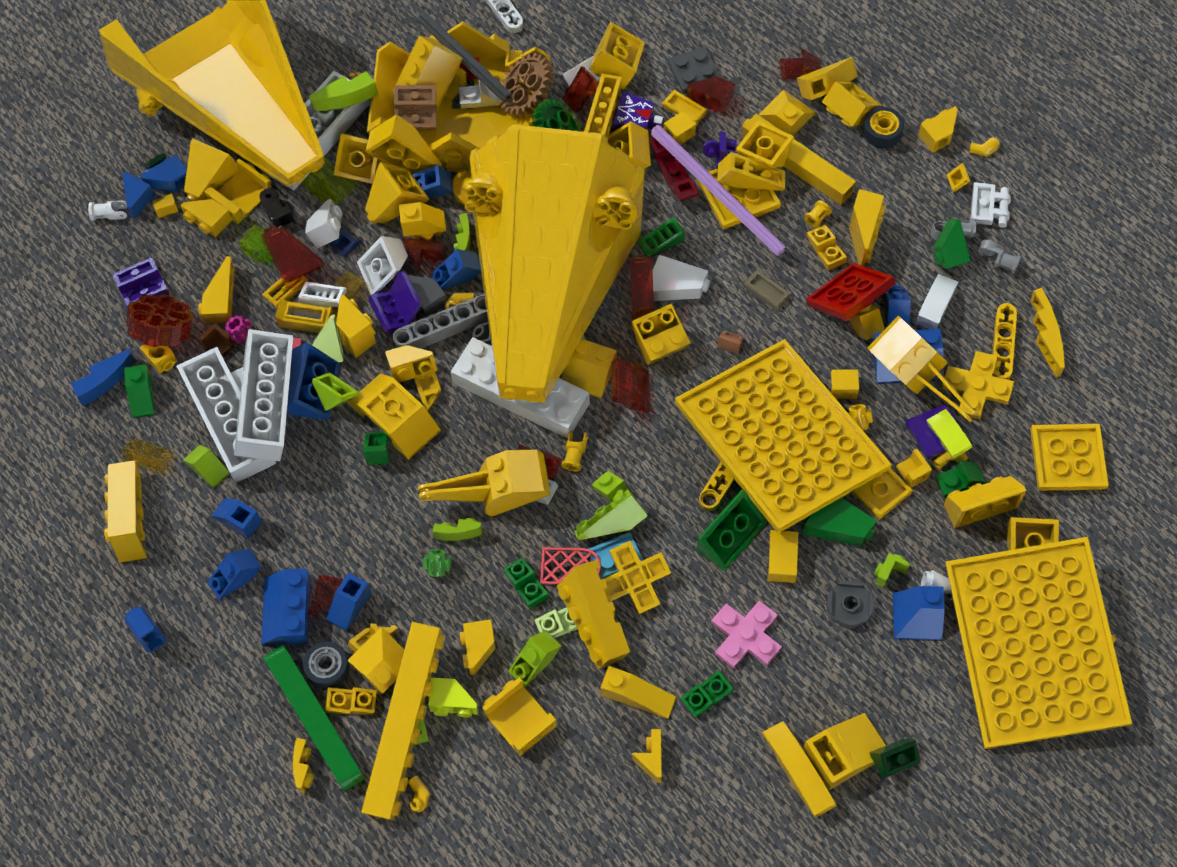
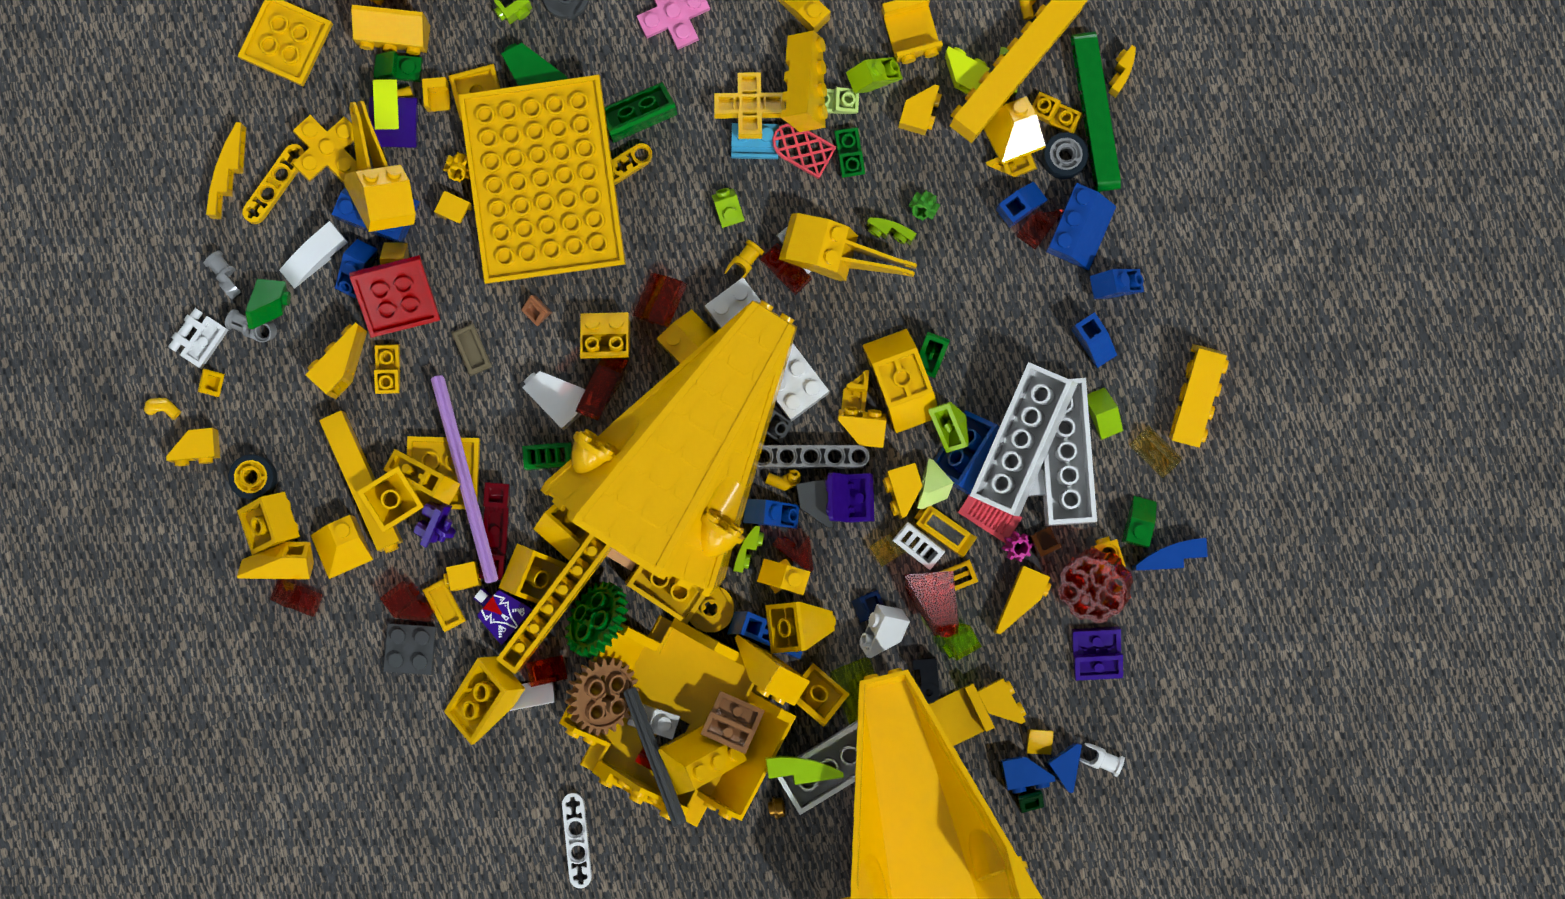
camera: 160 degrees left, 20 degrees up
blue brick [124,607,166,653] -> none
yellow slope [184,139,239,201] -> none
white slope [357,236,408,294] -> none
lime slope [574,490,648,540] -> none
yellow panel [767,530,798,583] -> none
yellow bush [804,200,832,229] -> none

